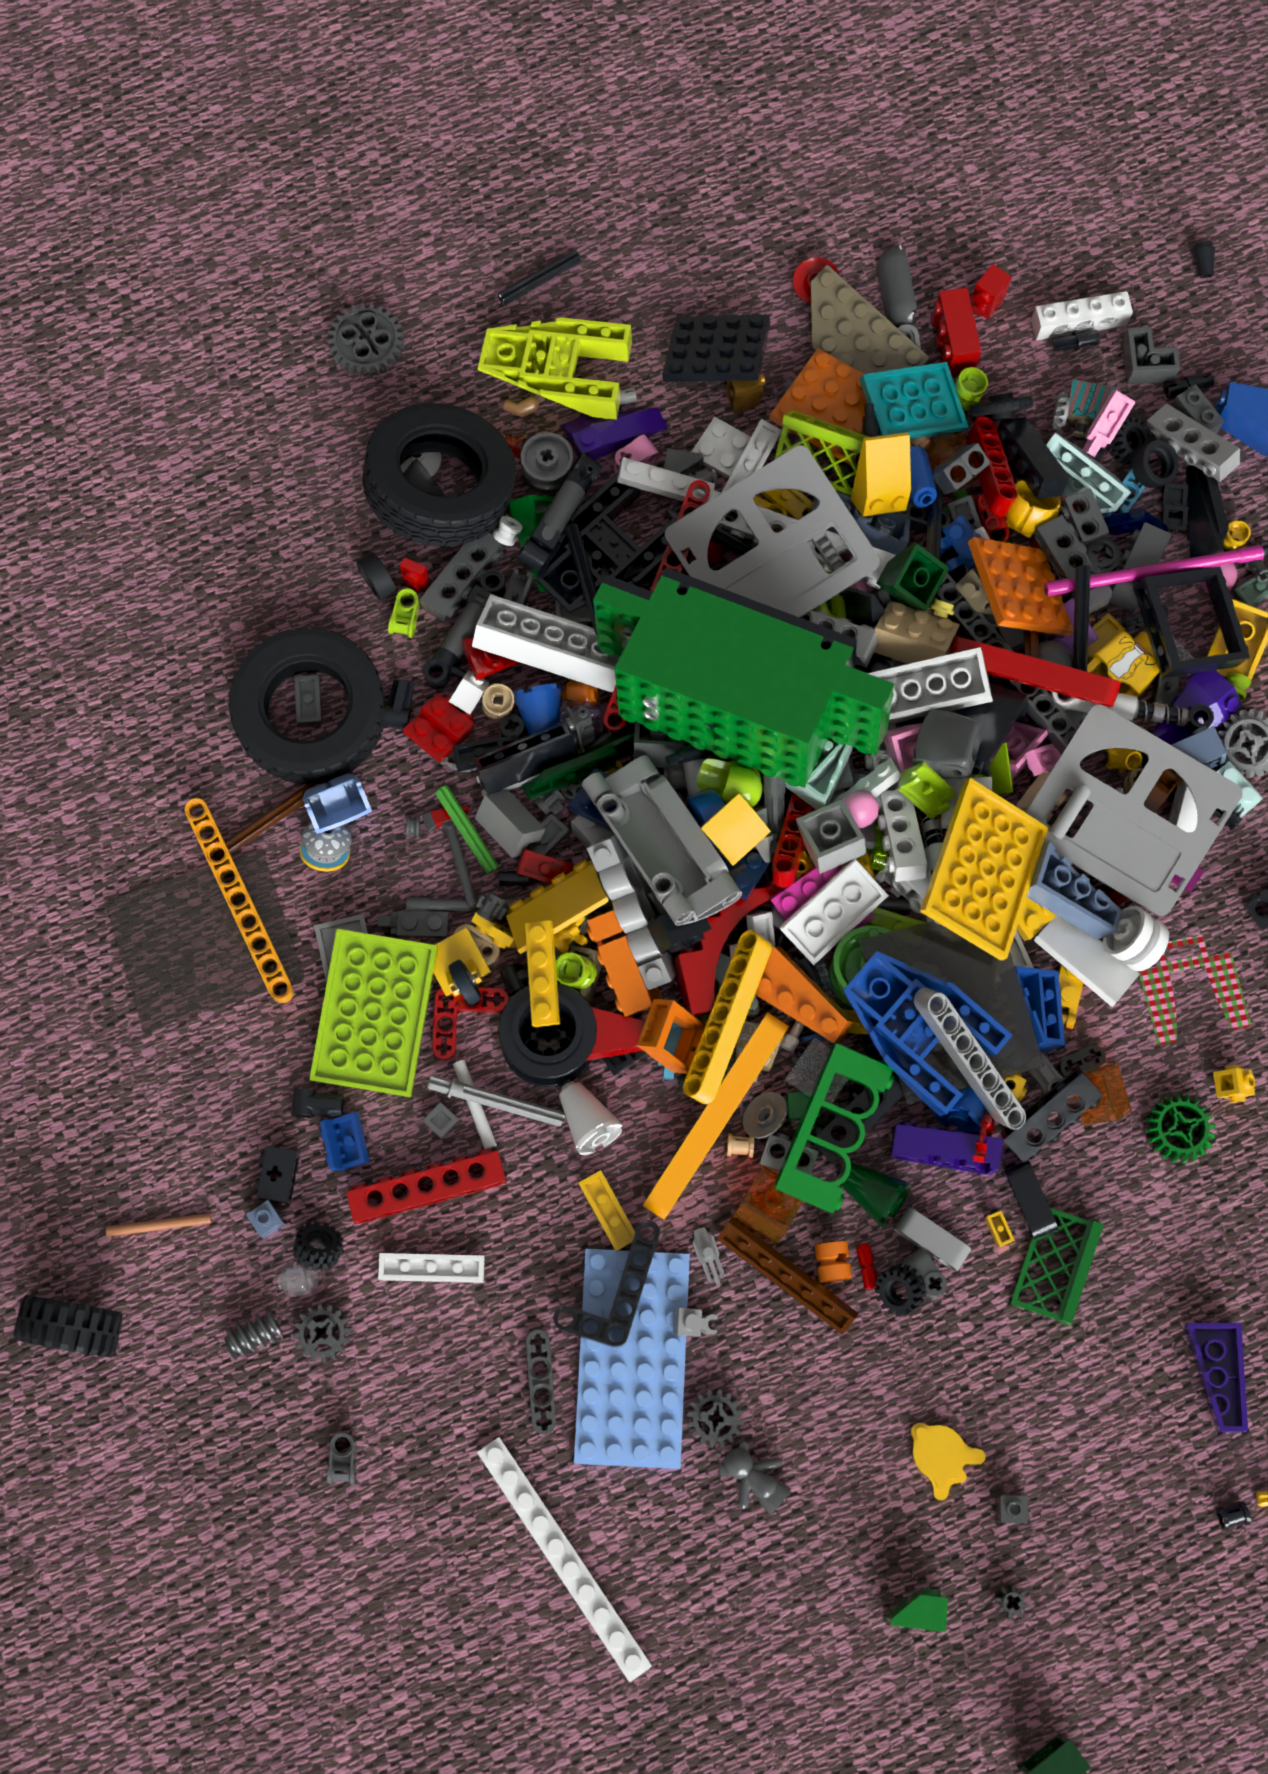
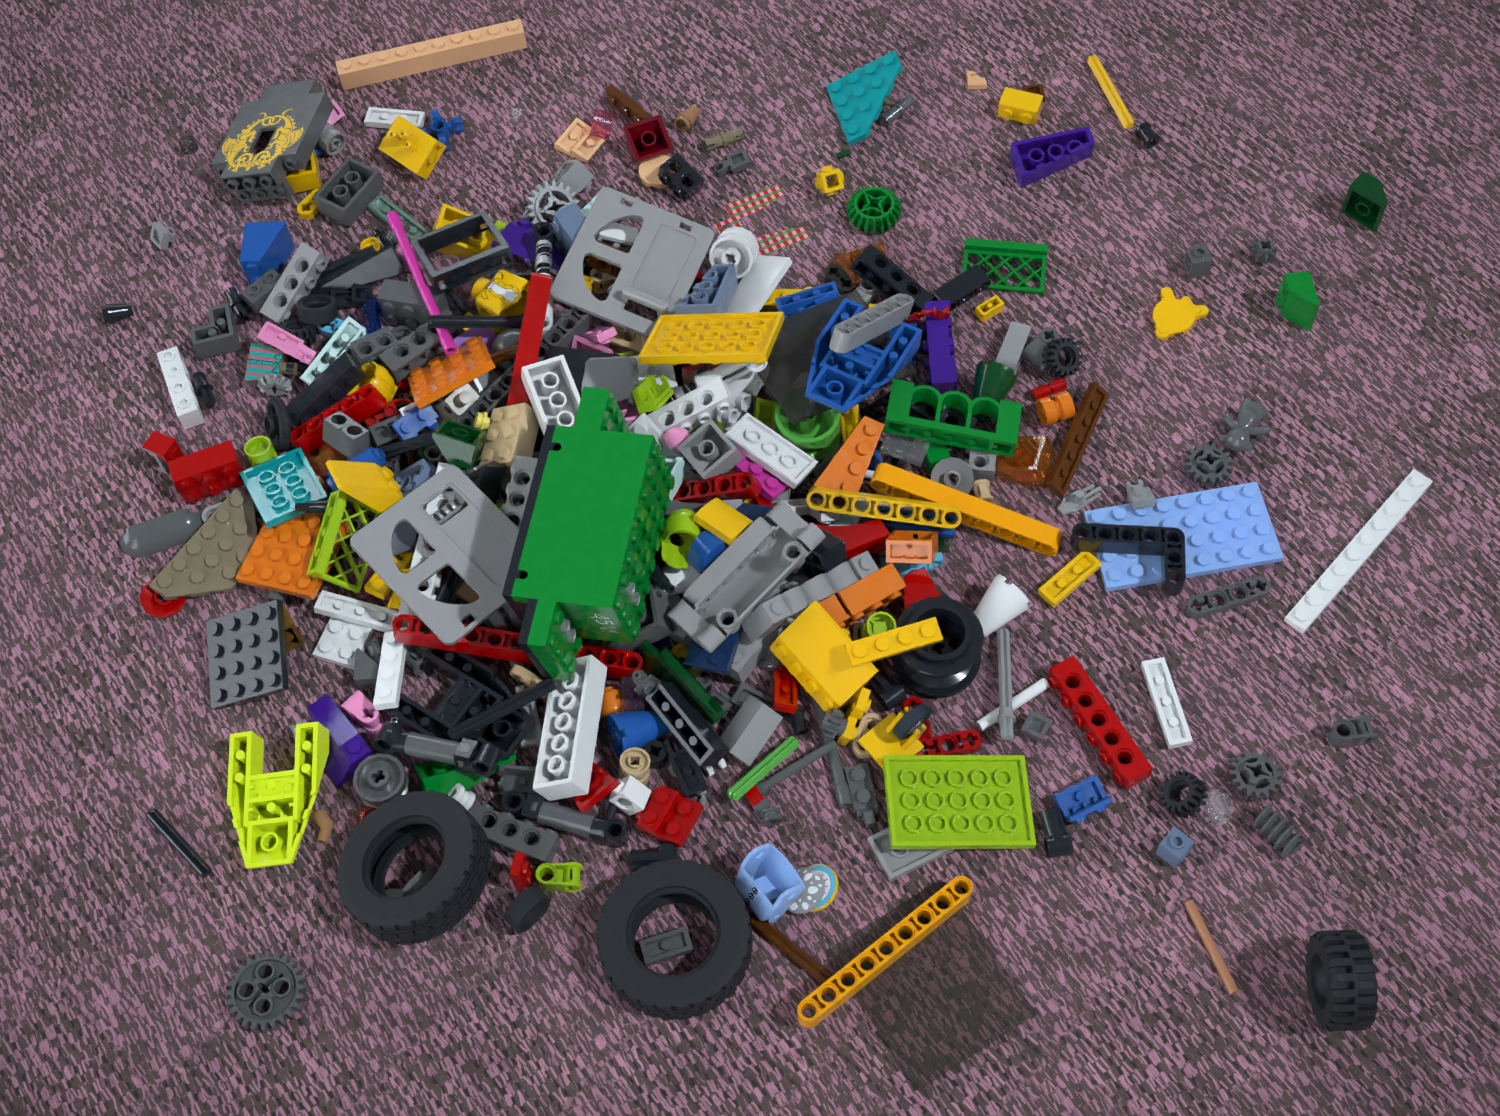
camera: 95 degrees left, 15 degrees down
black brick [254,1146,300,1205] -> none

